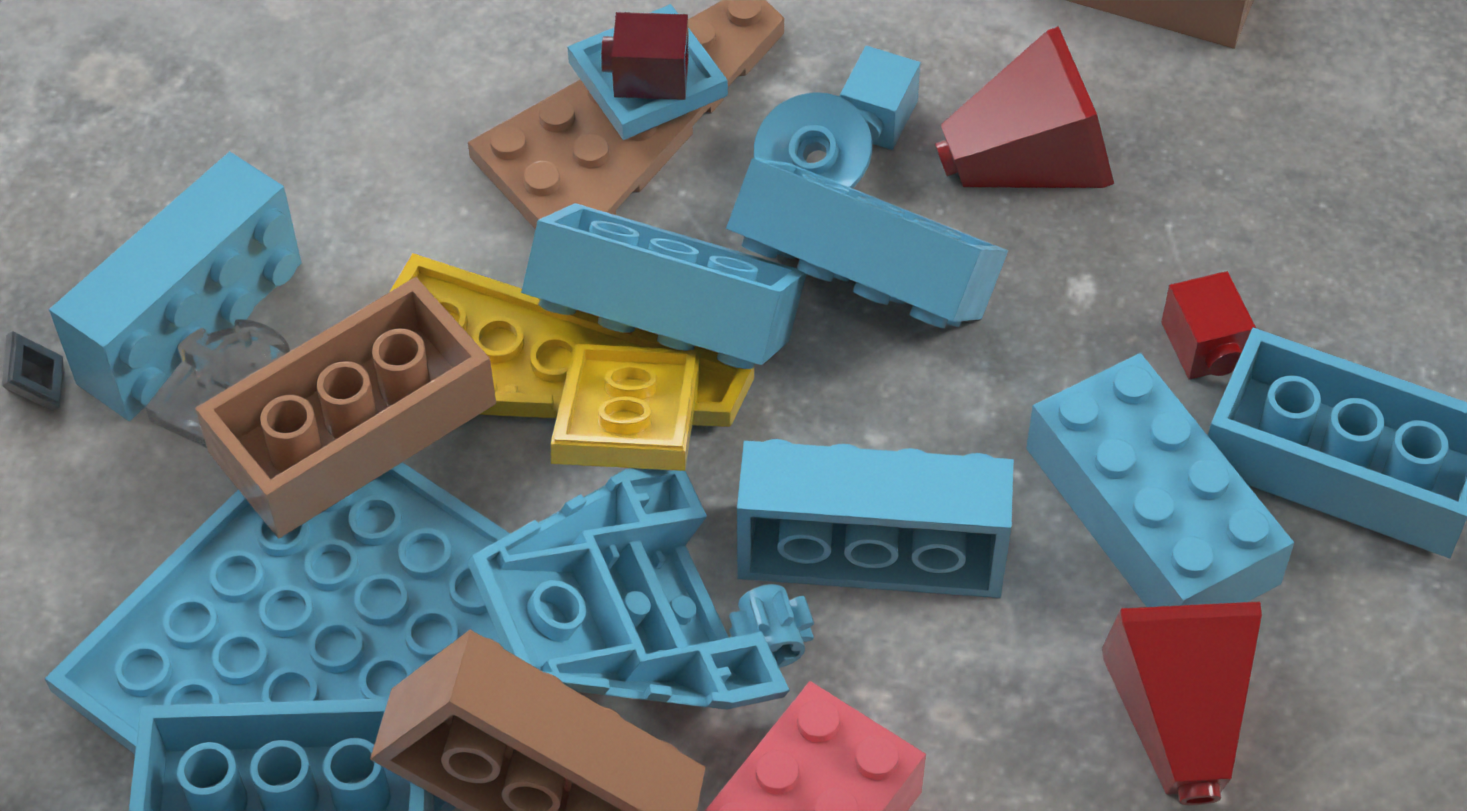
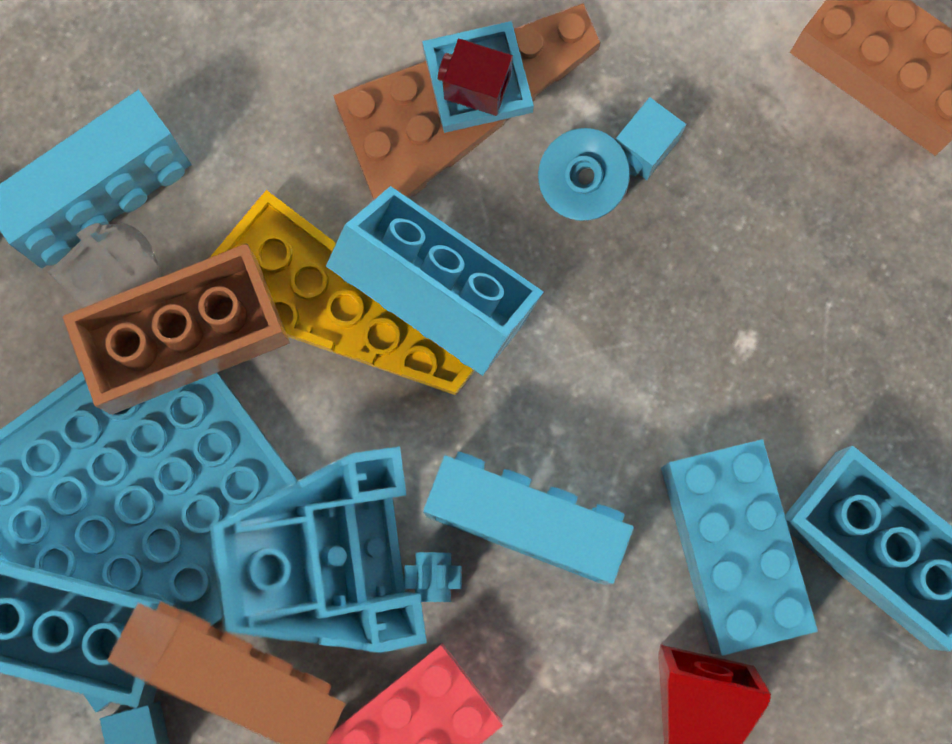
camera: 15 degrees right, 25 degrees up
yellow tile [550,344,700,471] -> none
medium azure brick [726,158,1008,328] -> none
red slope [935,26,1114,188] -> none
red brick [1161,271,1257,380] -> none

